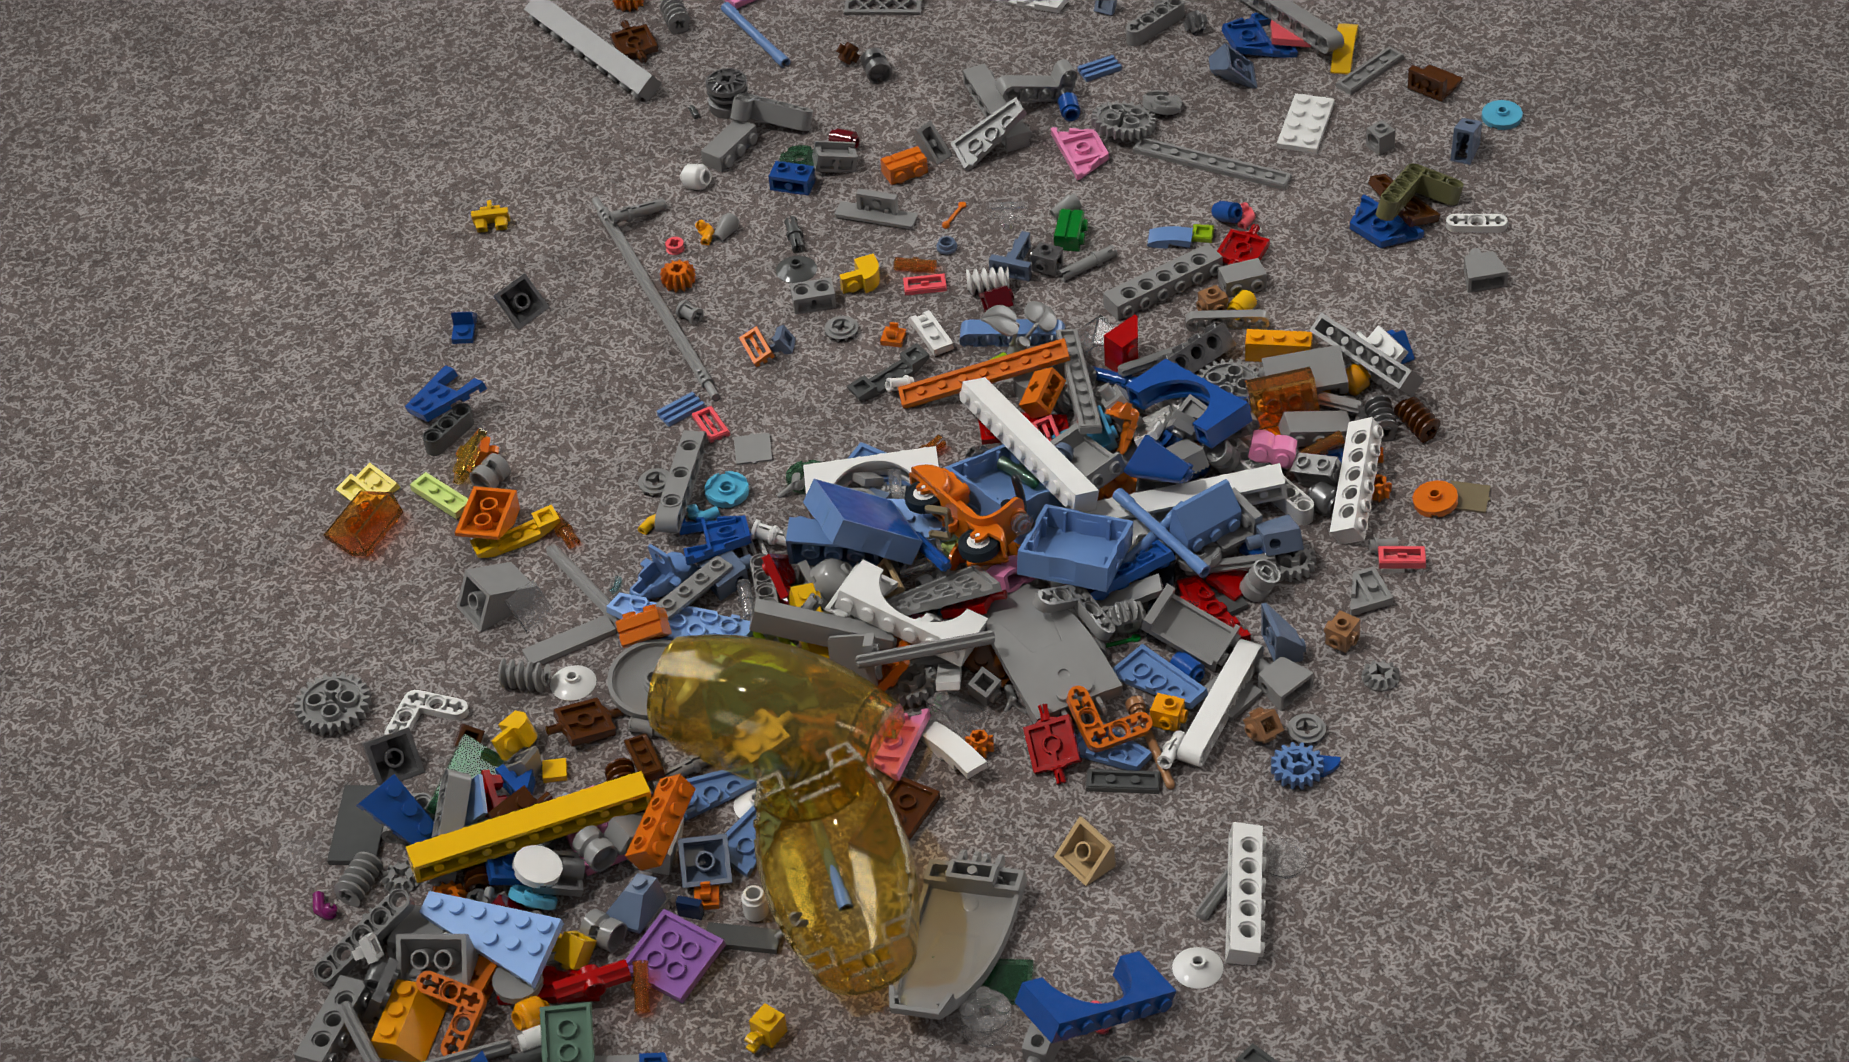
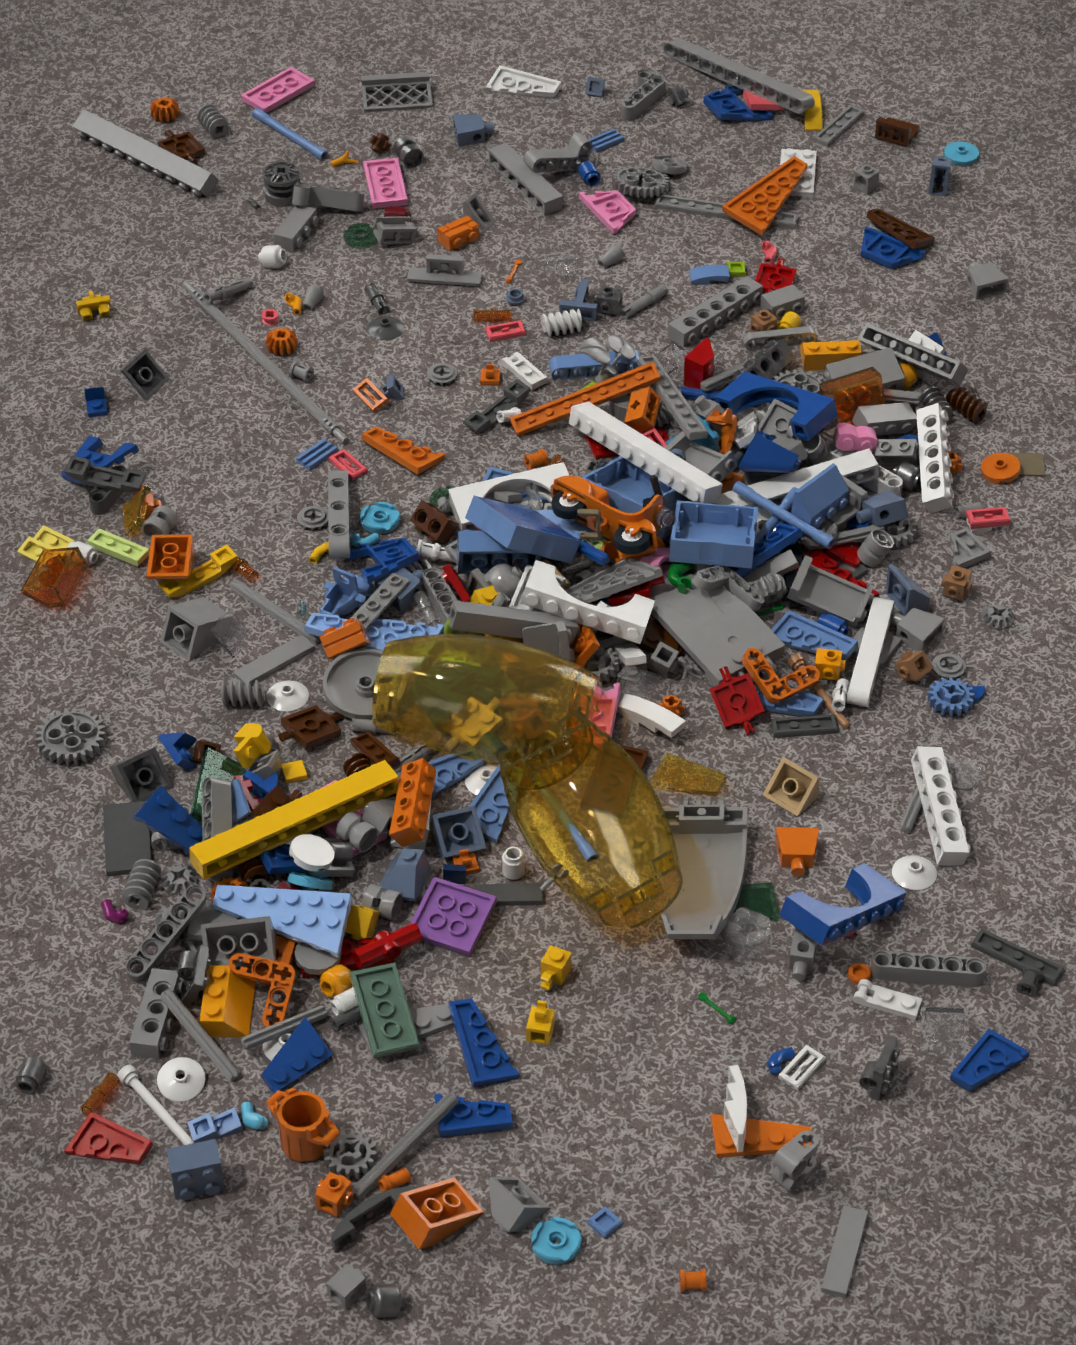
camera: 15 degrees left, 0 degrees up
white tile [352,932,384,964] -> none
white beam [384,690,469,734] -> none
light grey hand [476,886,498,903] -> none
clear orange pin [631,960,652,1013] -> none
light grey piece [734,433,772,465] -> none
blue brick [768,161,816,196] -> none
light grey brick [790,277,837,314] -> none
yellow brick [839,253,880,294] -> none
light grey axle [855,630,995,669] -> none
light grey wing [950,97,1027,171] -> none
dark red brick [979,285,1014,312] -> none
pin [996,456,1040,489] -> none
green brick [1054,209,1088,252] -> none
light grey bracket [1165,409,1195,439] -> none
sand blue slope [1209,43,1257,88] -> none
blue brick [1212,201,1242,223] -> none
clear orange pin [1299,430,1345,455] -> none
olive beam [1375,163,1464,221] -> none
white beam [1446,214,1508,233] -> none
none -> dark grey slope [64,455,146,492]
none -> white brick [66,541,98,566]
none -> blue slope [158,732,197,771]
none -> light orange bar [330,150,359,167]
none -> orange wing [362,427,445,475]
none -> bright pink plate [363,158,408,209]
none -> reddish brown brick [409,500,460,544]
none -> sand blue torso [453,114,494,147]
none -> orange bush [523,448,549,470]
none -> clear yellow wing [648,753,726,796]
none -> green piece [667,562,694,594]
none -> orange wing [722,156,807,236]
none -> orange torso [775,827,819,877]

